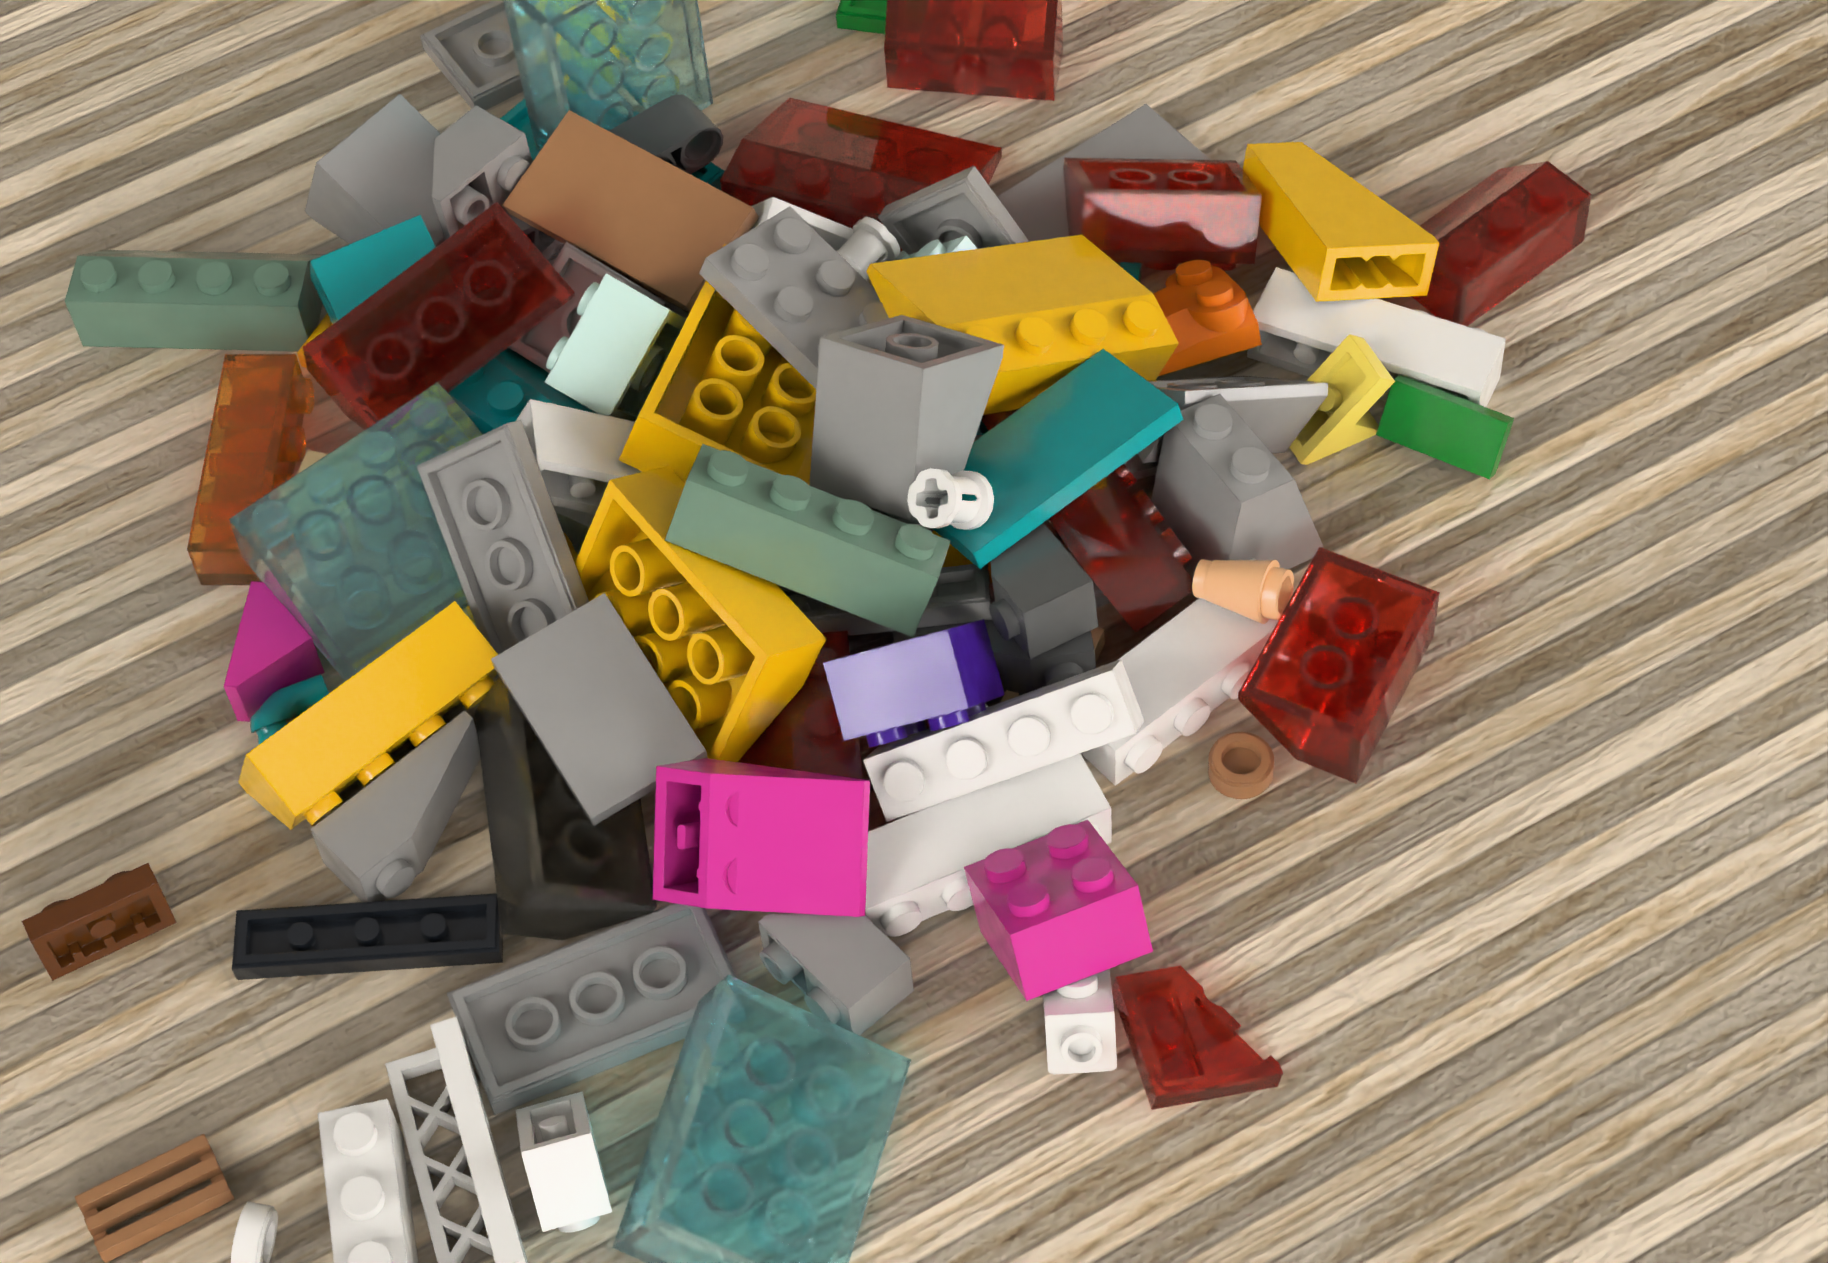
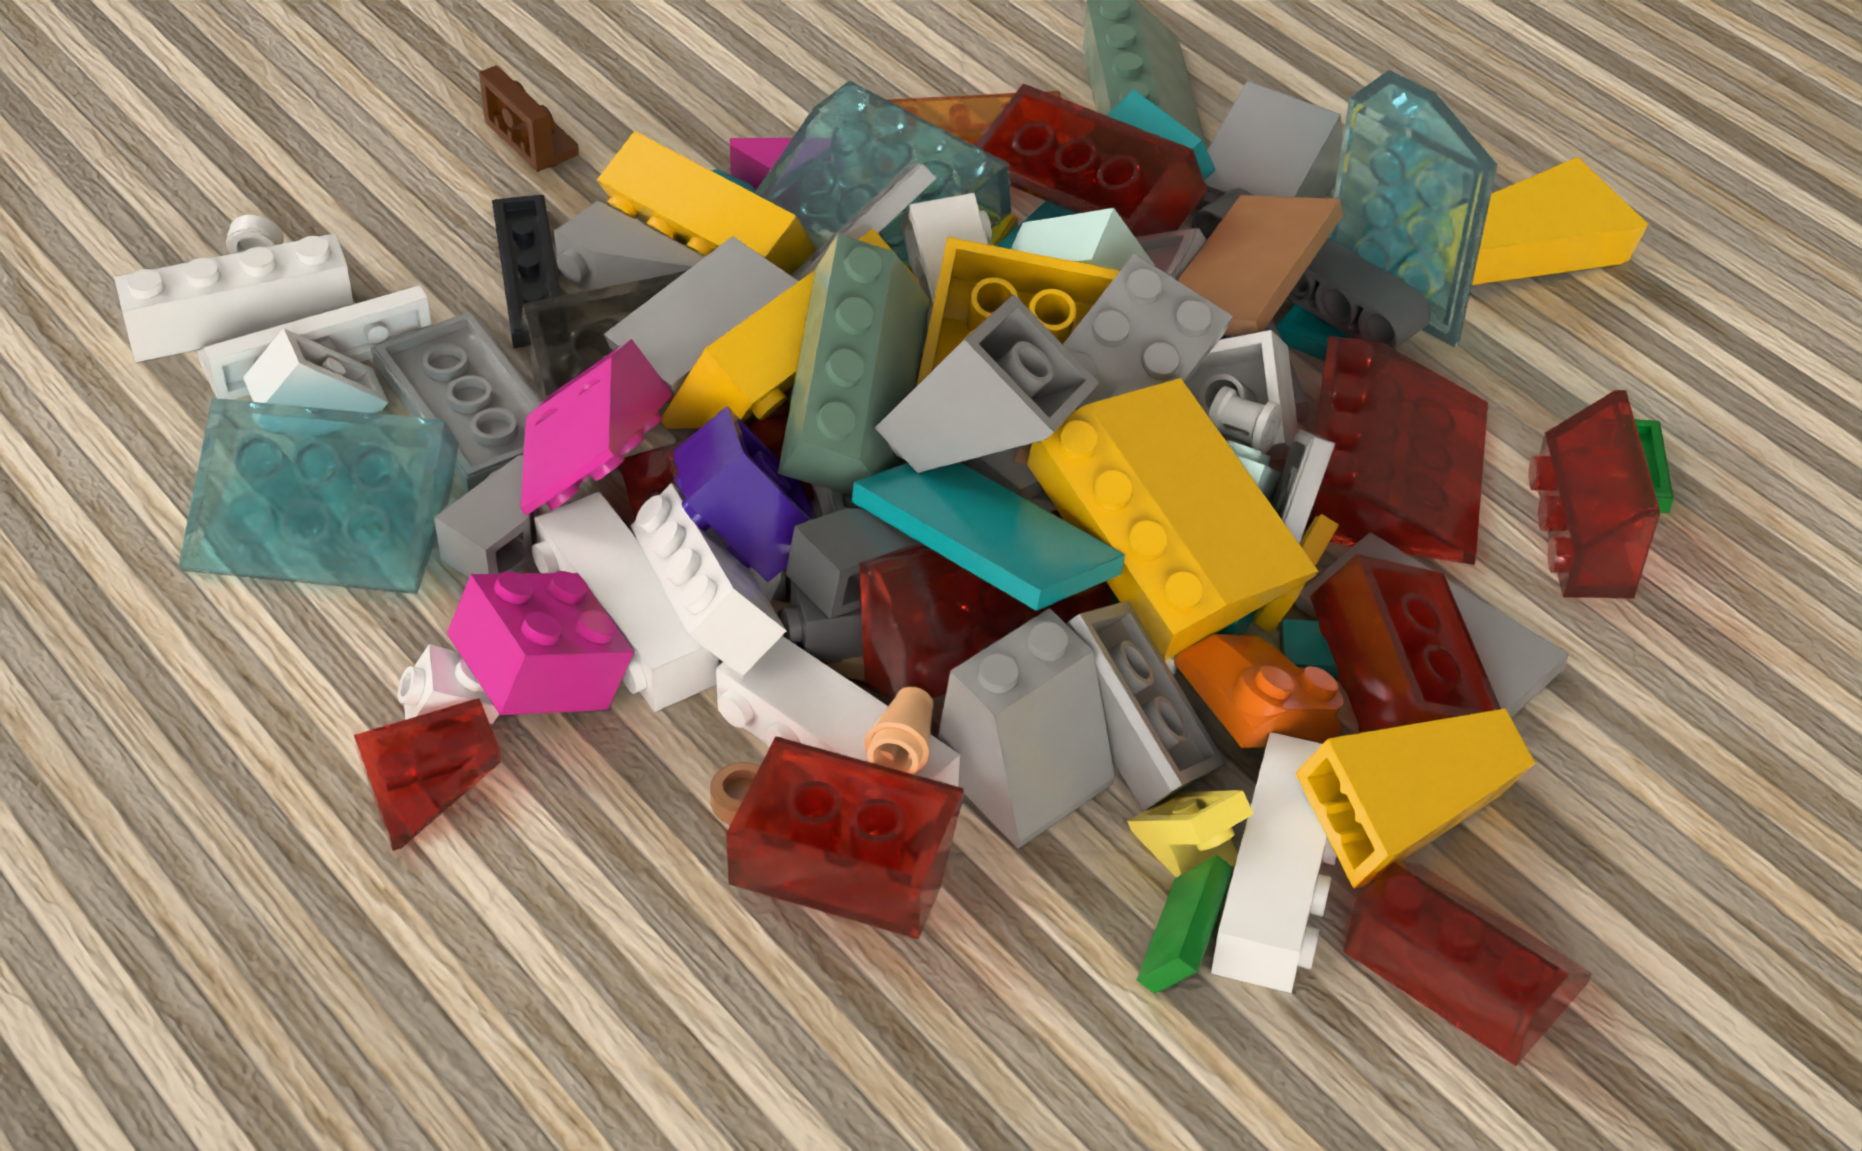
camera: 75 degrees right, 10 degrees down
medium nougat tile [75,1134,235,1263] -> none
light grey slope [432,105,533,244] -> none
white bush [907,468,994,530] -> none

